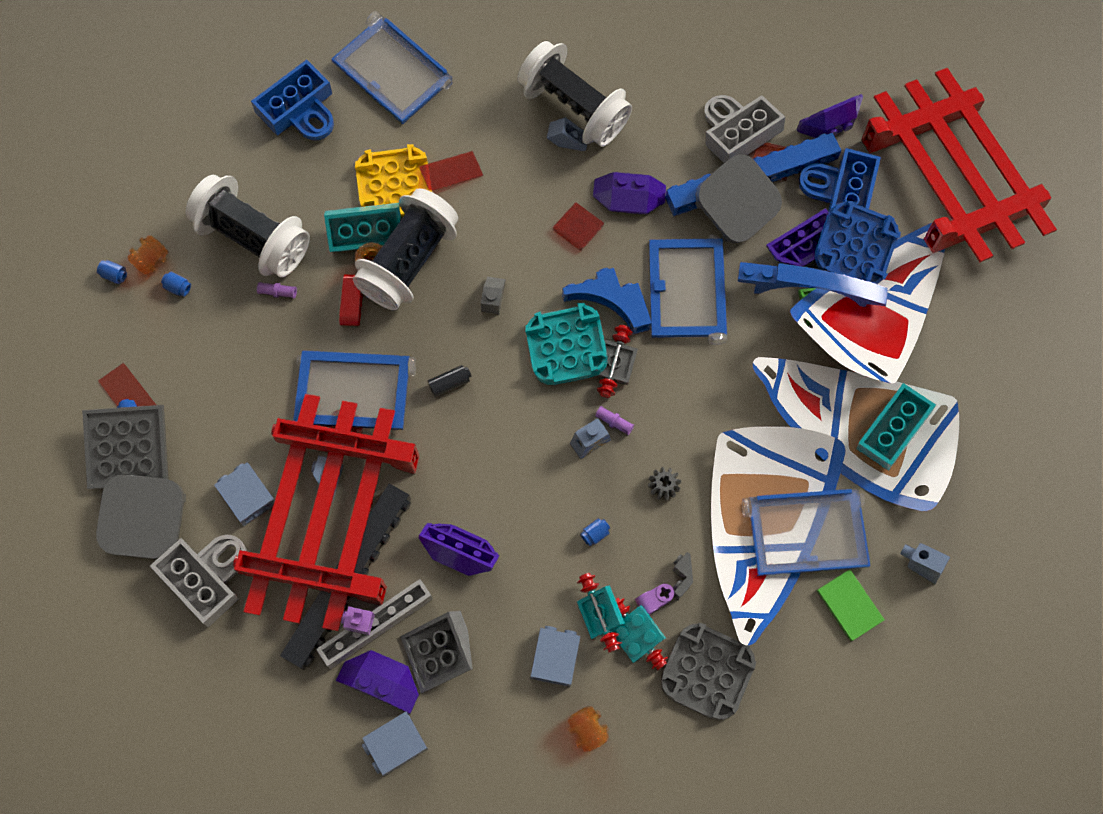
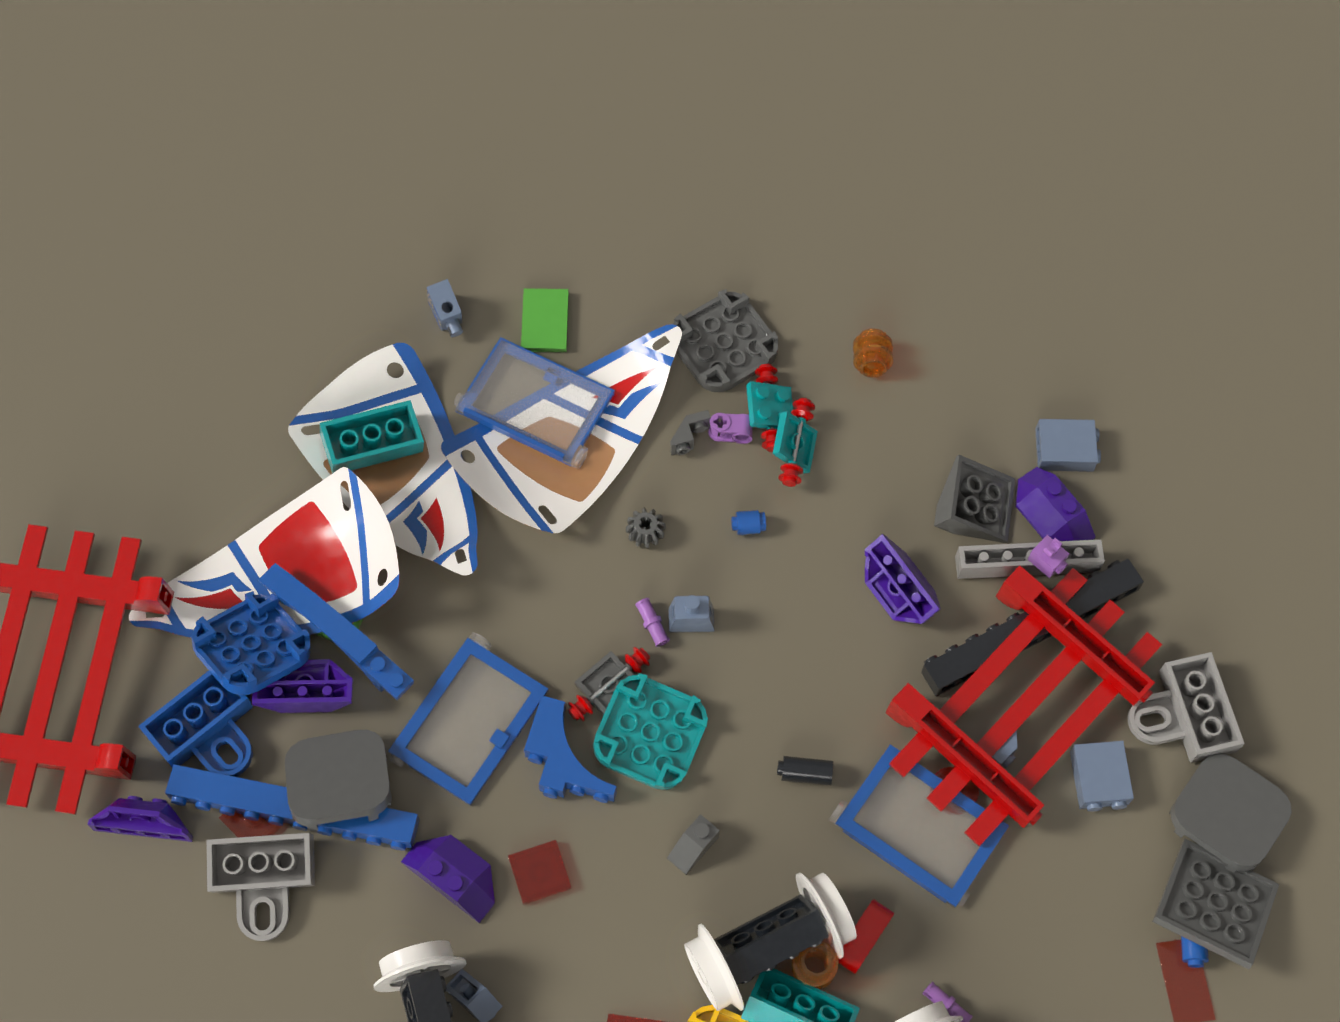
camera: 145 degrees left, 5 degrees down
sand blue brick [531,626,580,687] -> none

